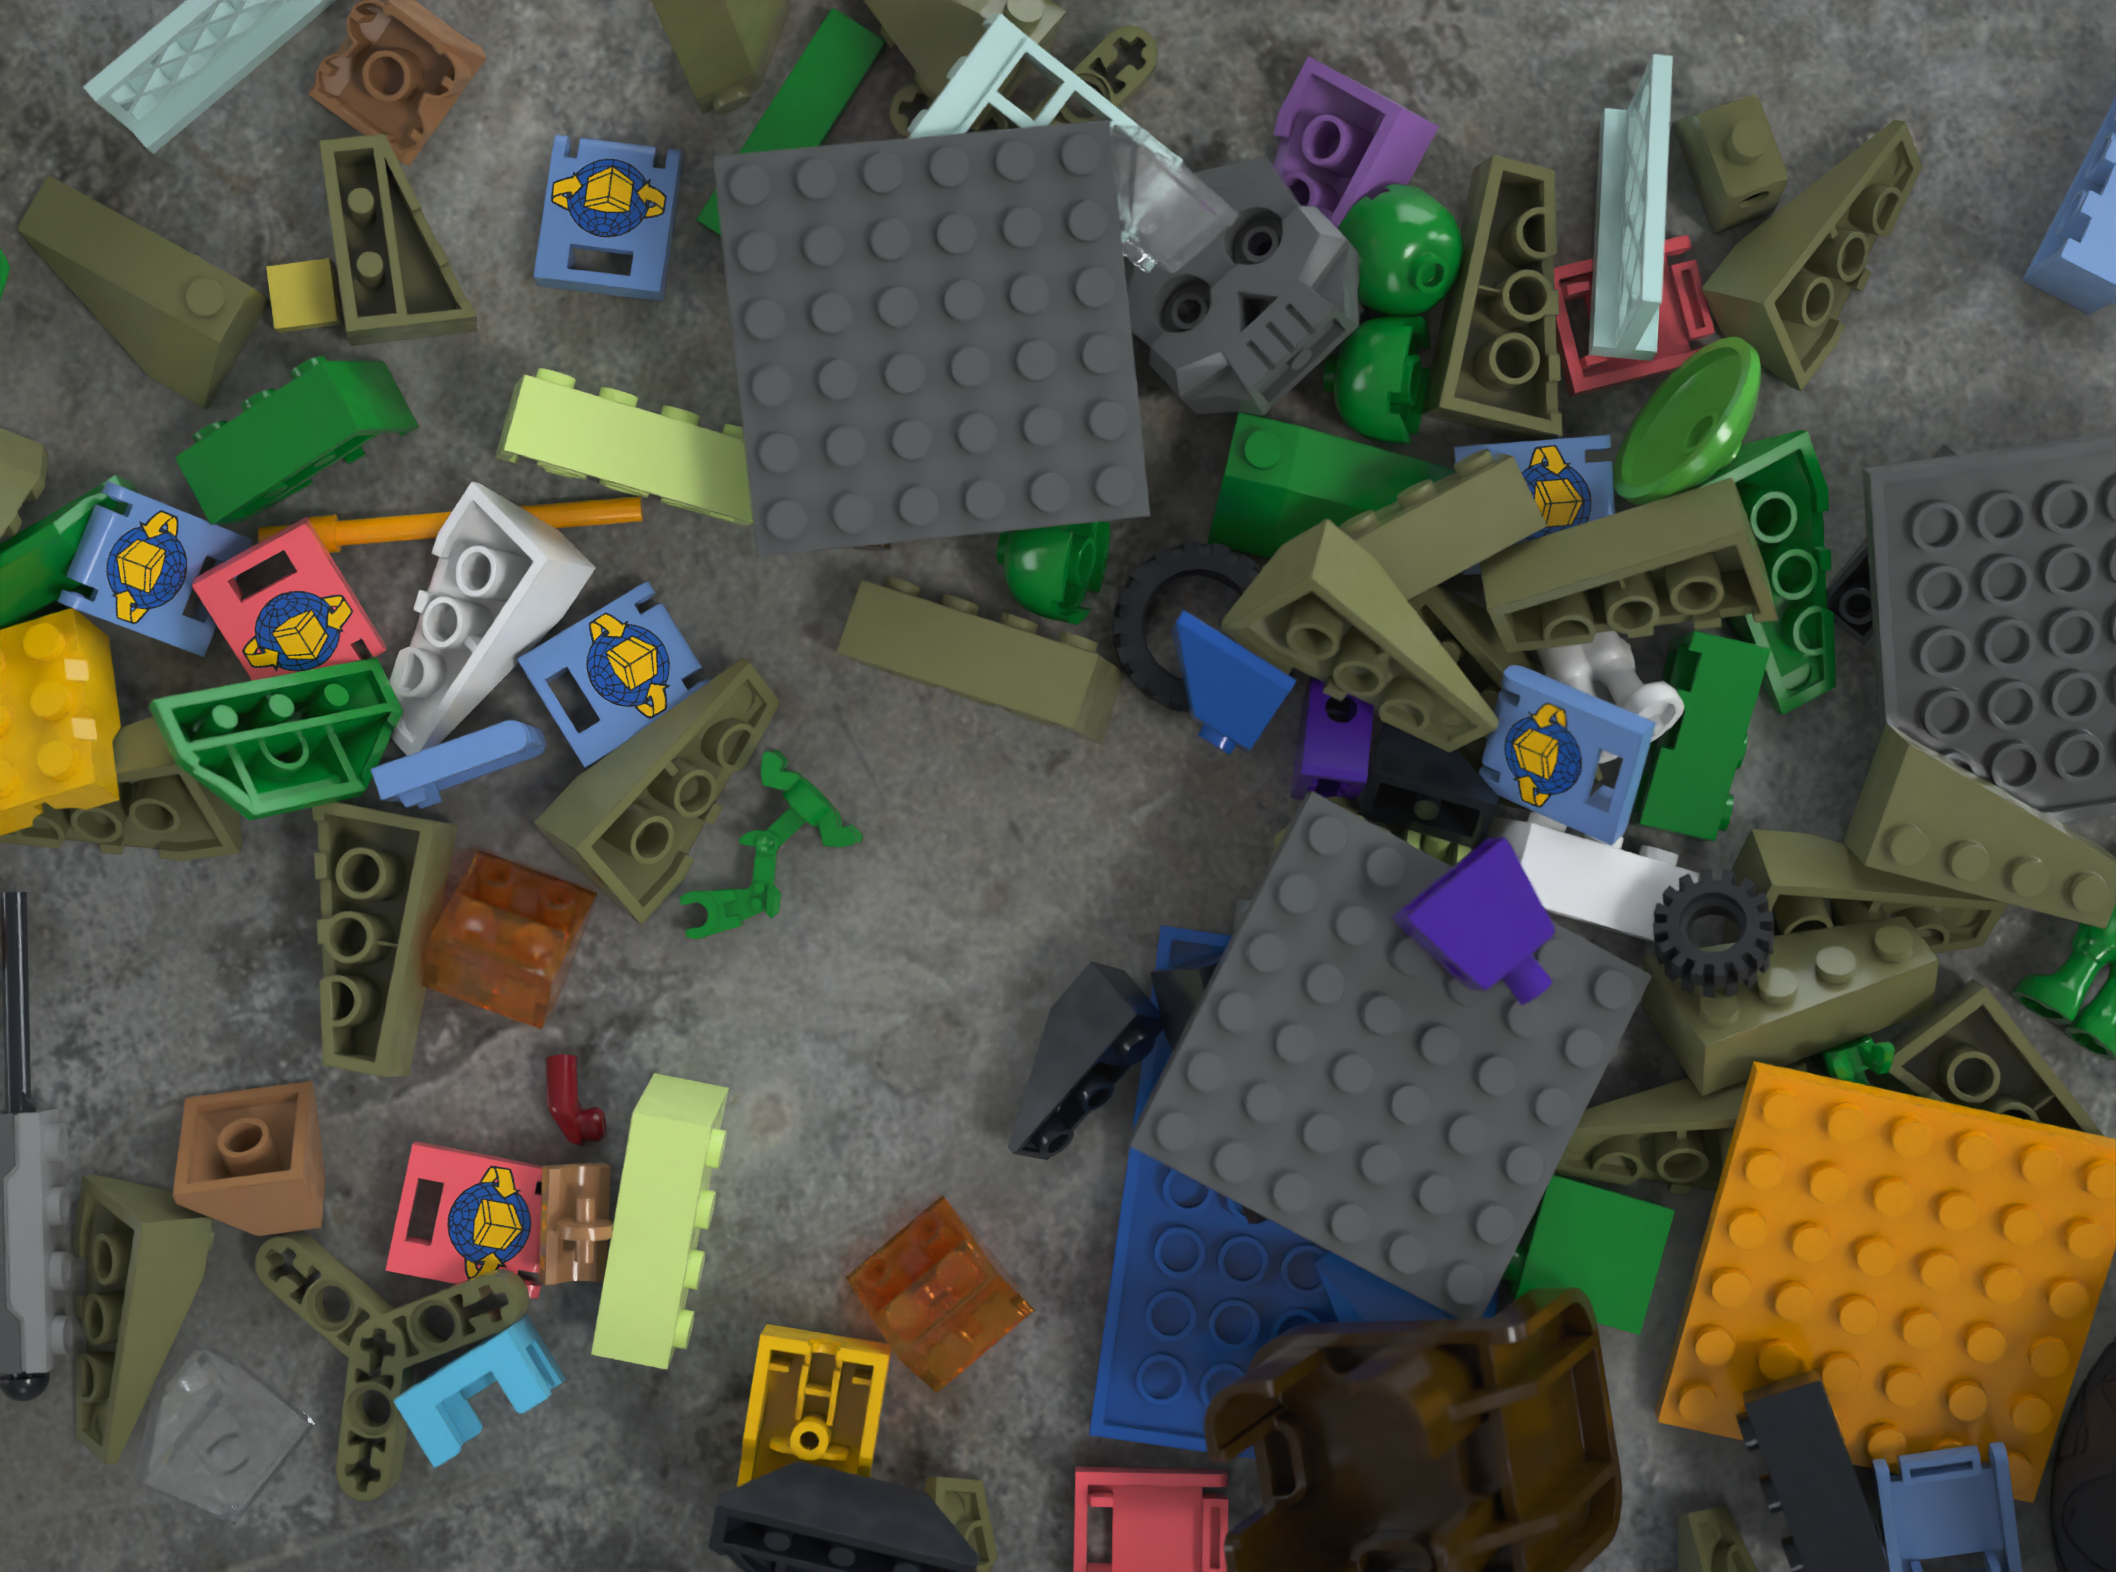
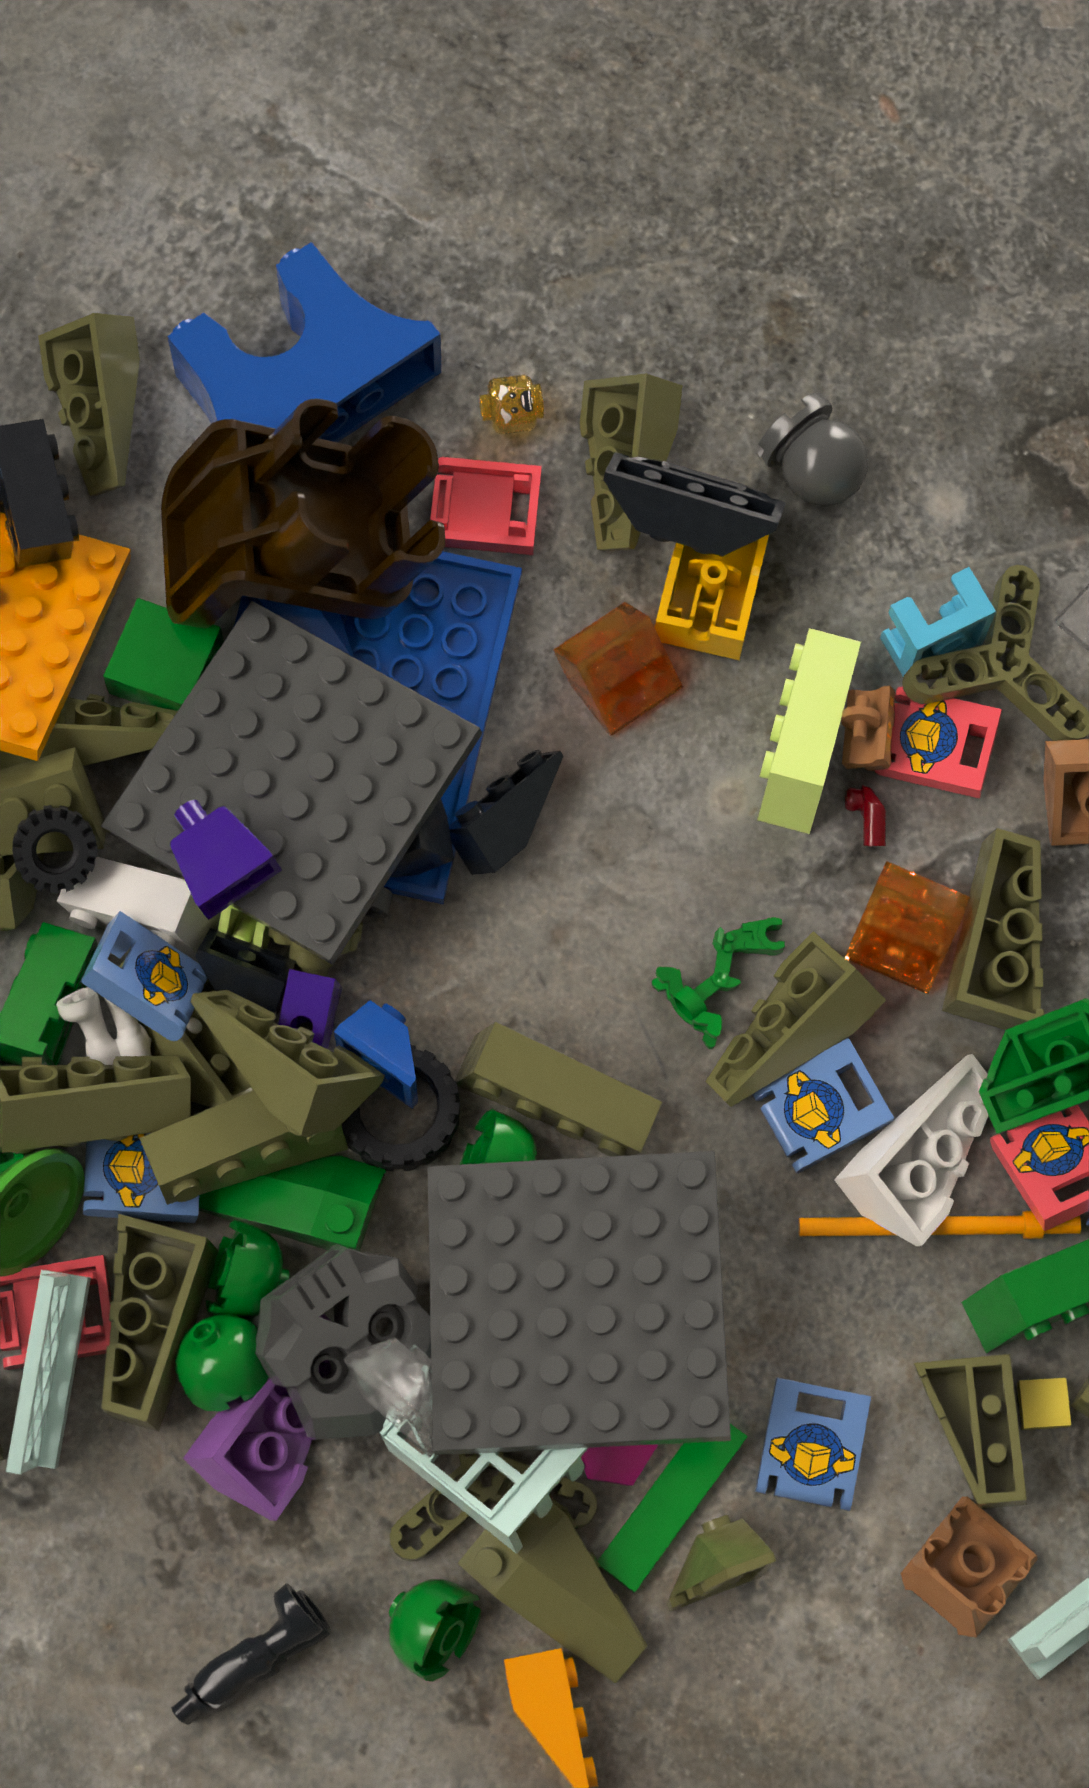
camera: 175 degrees left, 15 degrees down
medium blue container [371,720,547,809] -> none
yellowish green wedge [495,368,753,526] -> none

